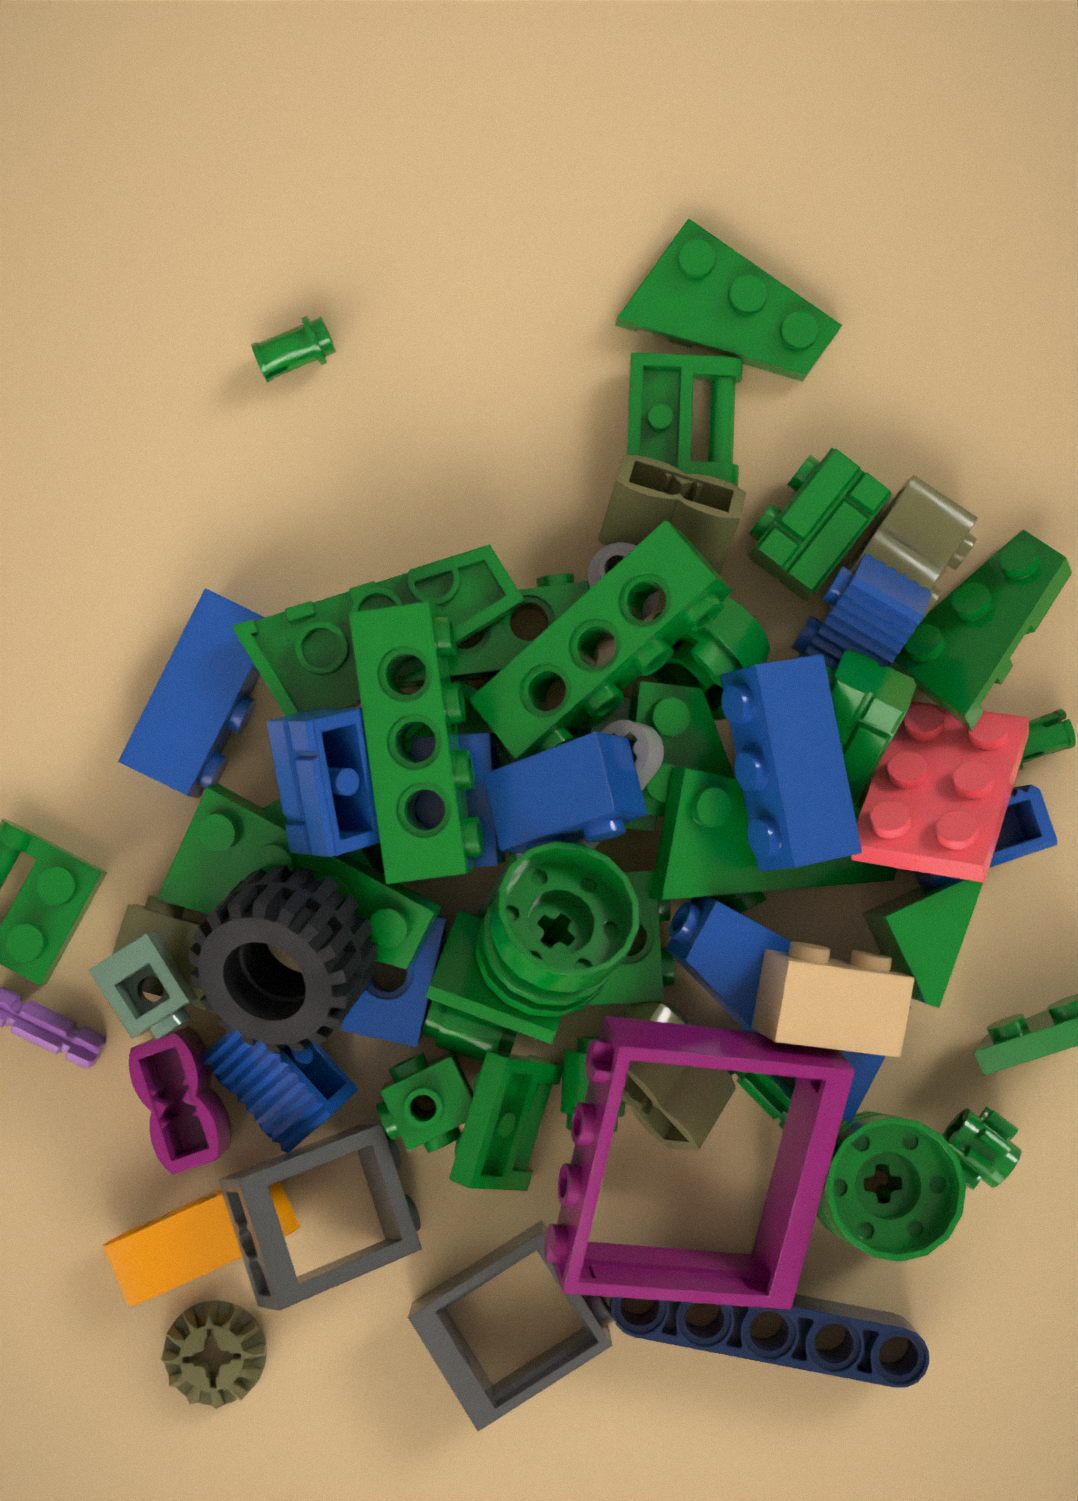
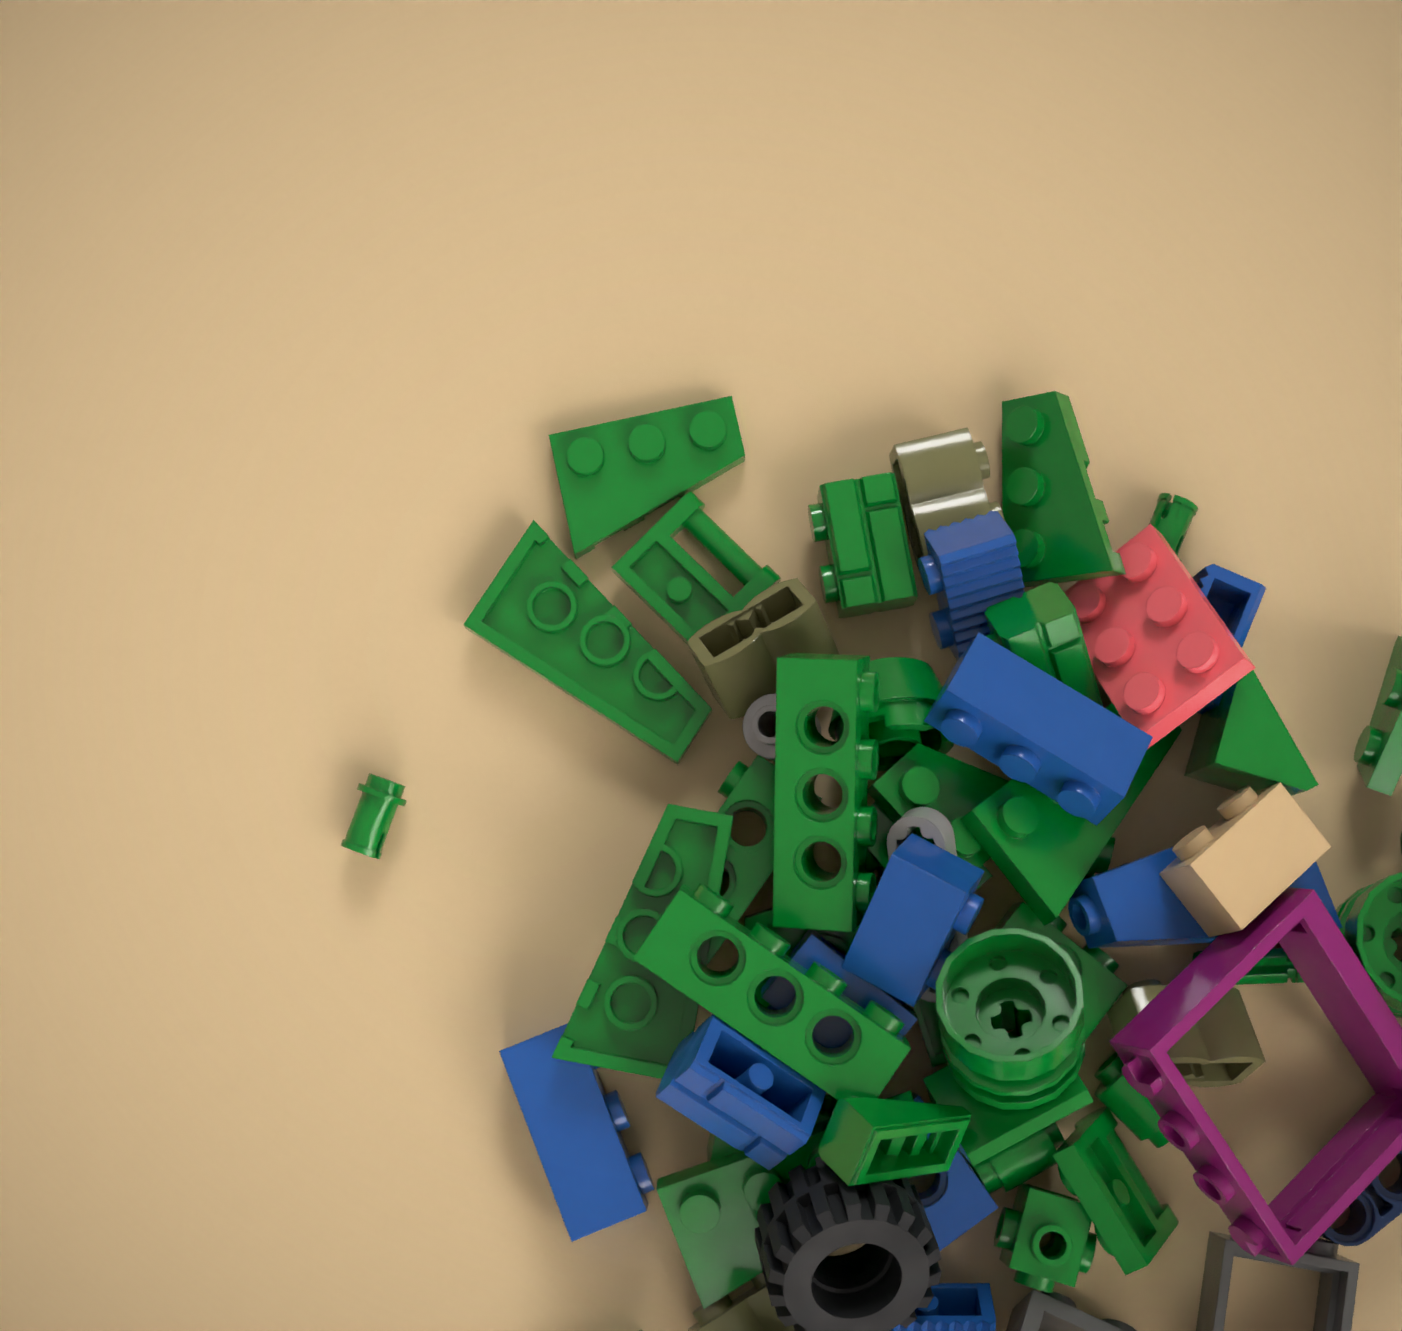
camera: 45 degrees left, 5 degrees down
none -> green wing [463,520,712,765]
none -> green slope [818,1097,972,1186]

